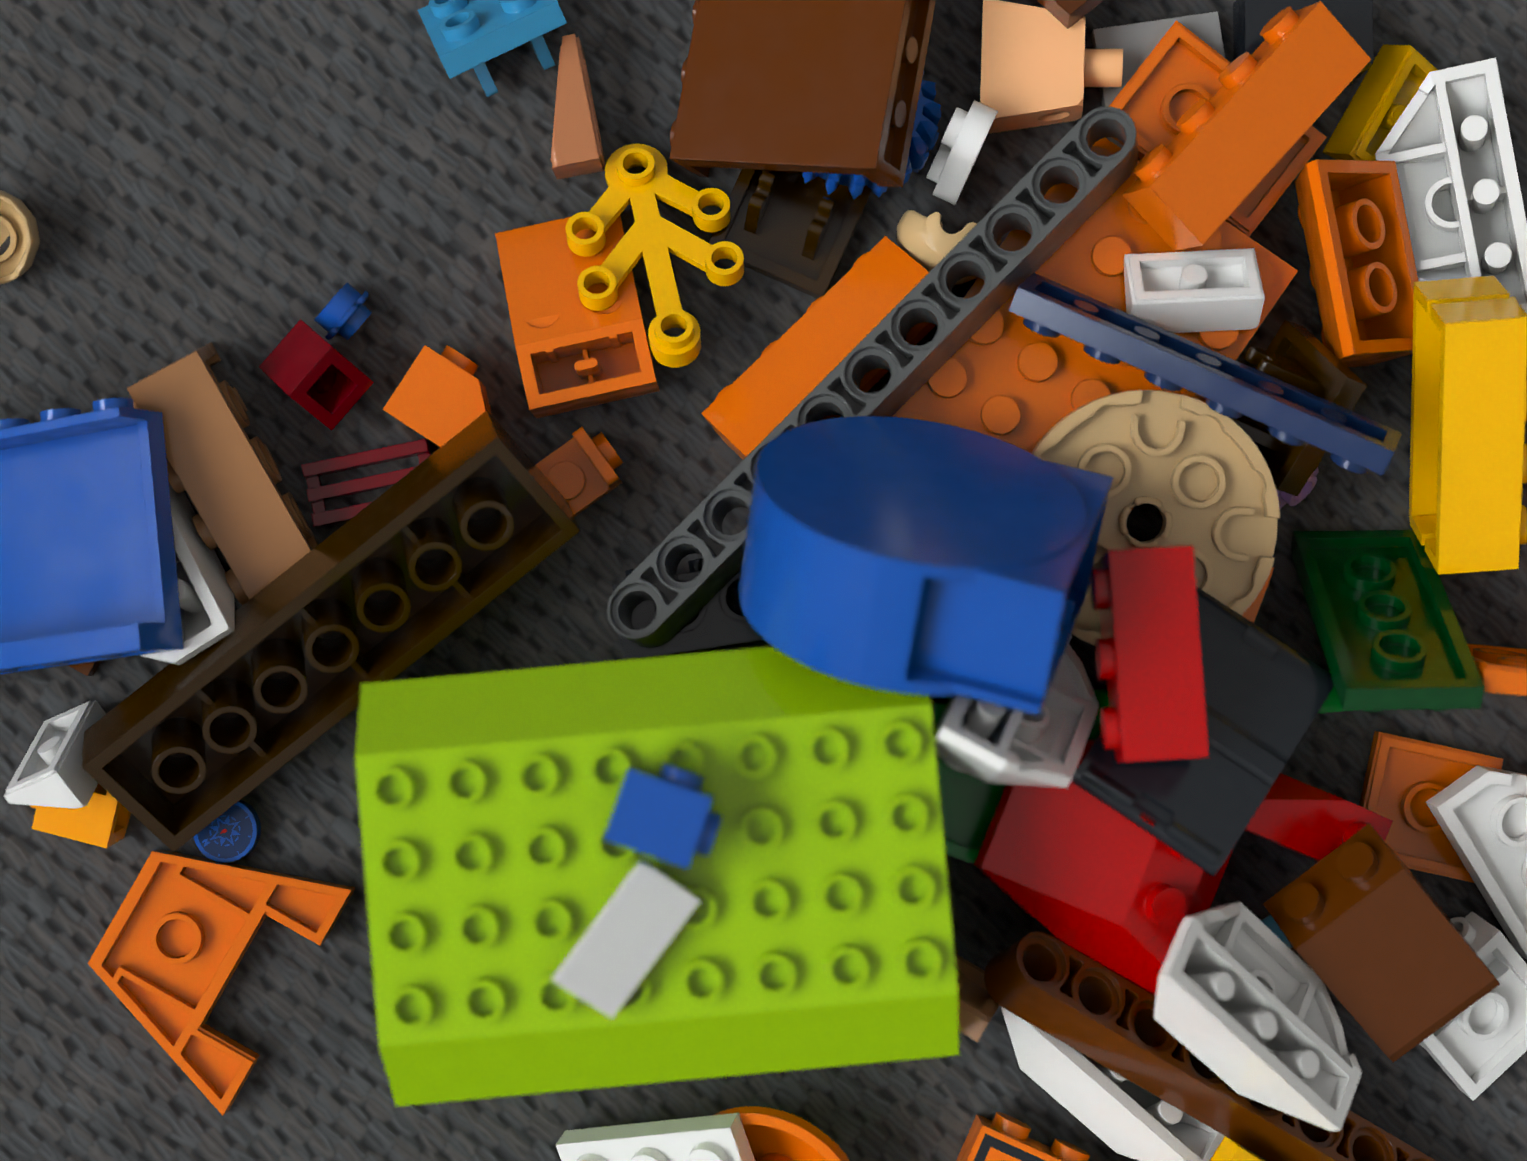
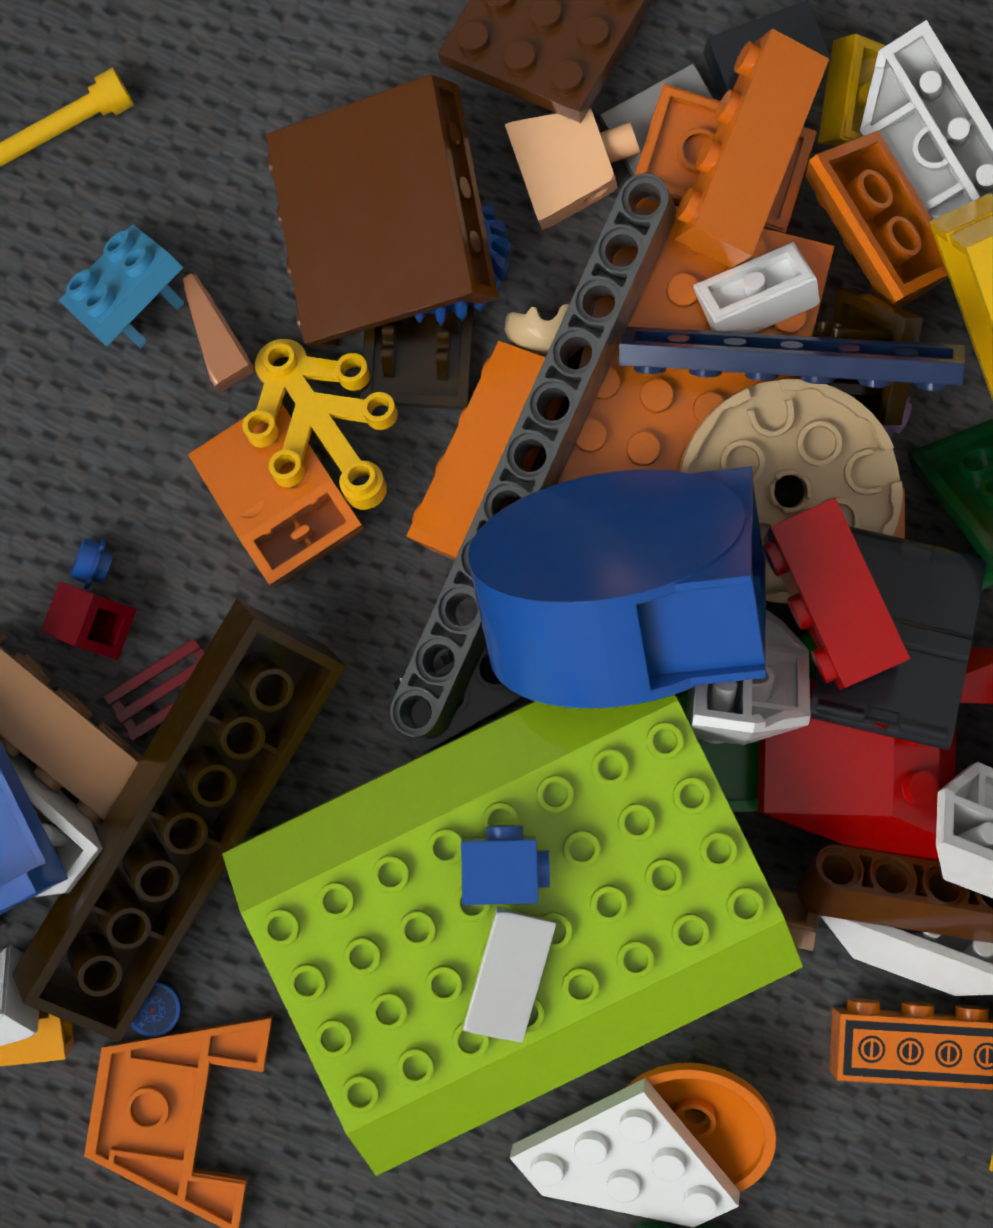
camera: 20 degrees left, 0 degrees up
orange slope [383,345,492,448] -> none
orange bracket [535,426,624,517] -> none
white plate [926,100,998,205] -> none

